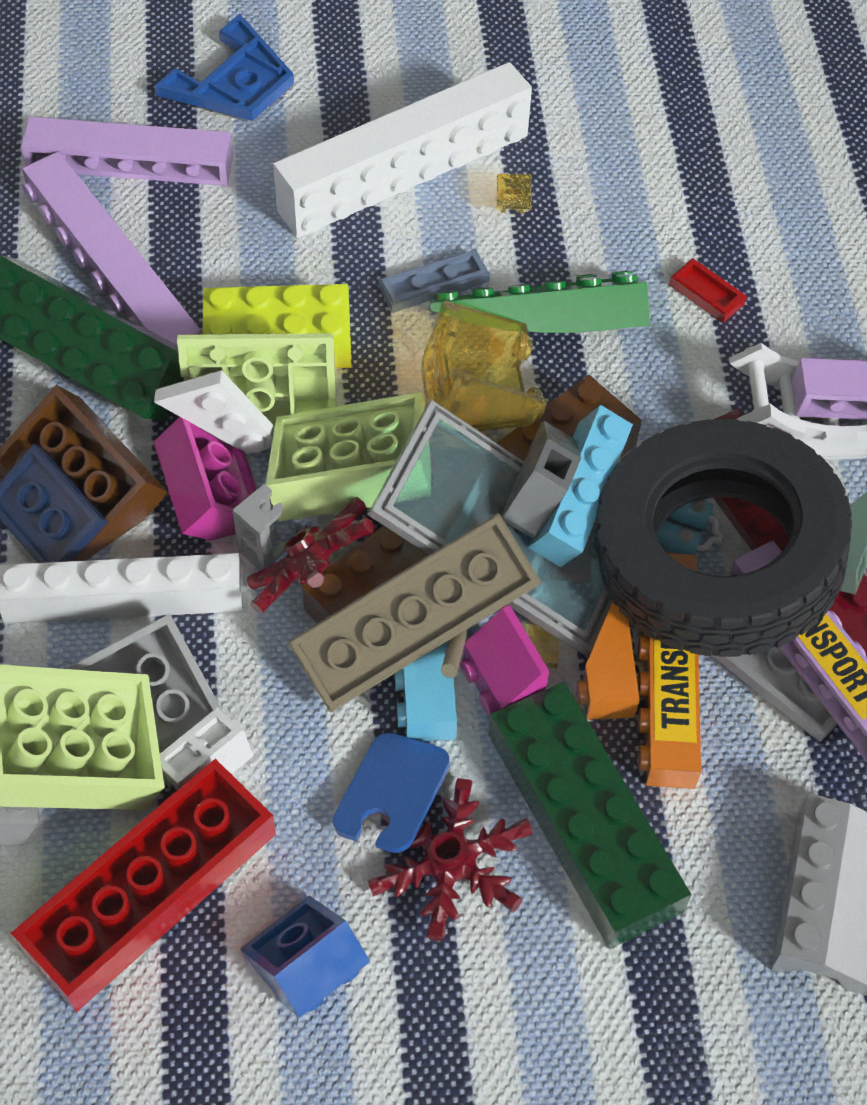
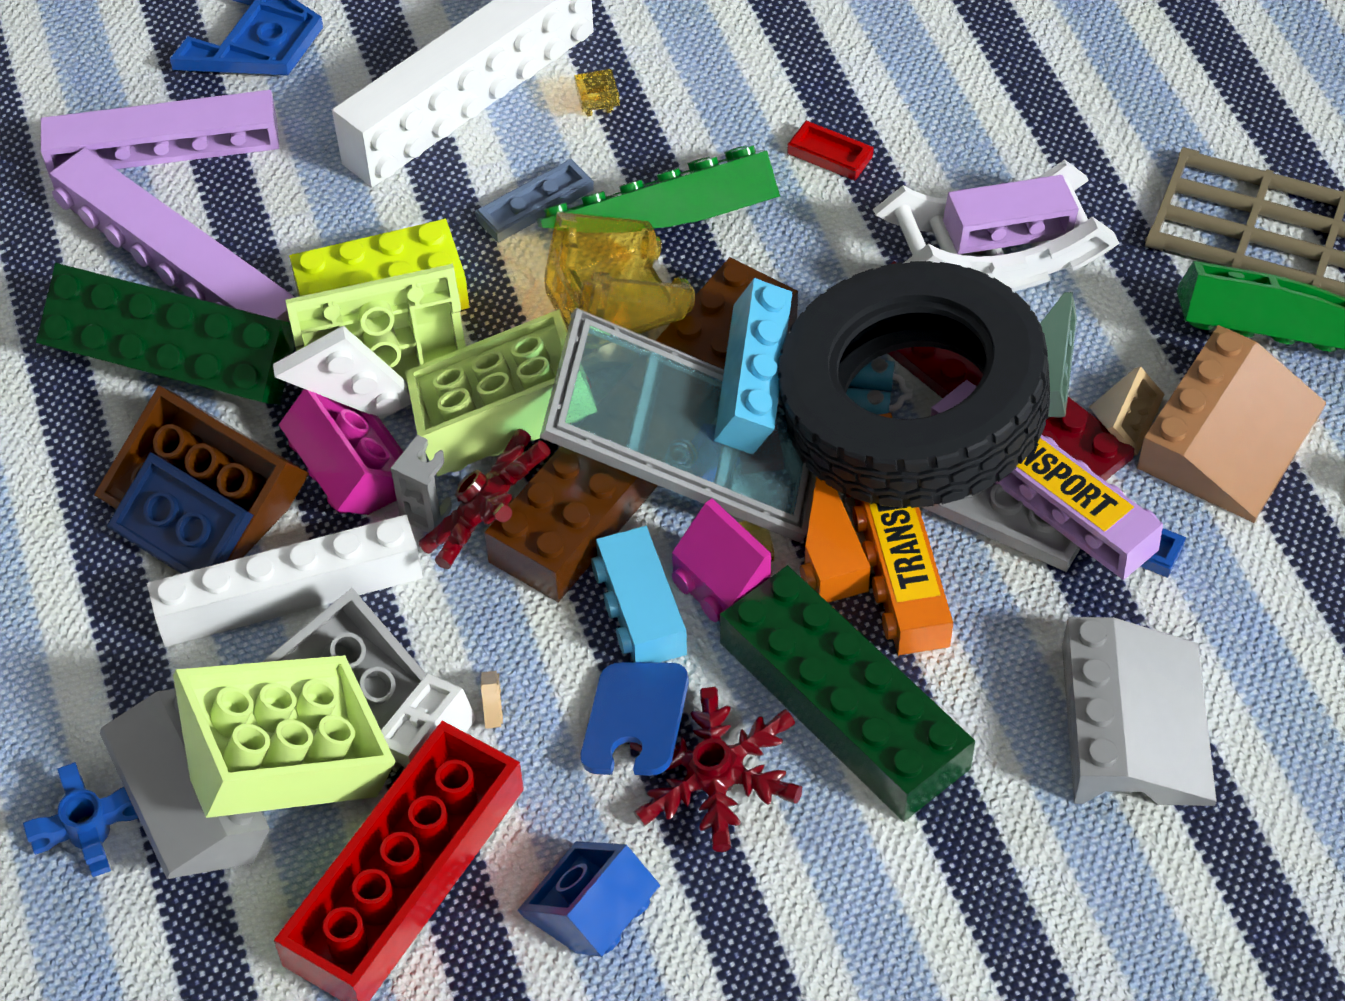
camera: 10 degrees left, 5 degrees down
dark tan tile [288,513,542,713] -> none
dark tan bar [441,629,469,678] -> none
dark grey slope [501,421,581,538] -> none
none -> tan tile [481,671,503,729]

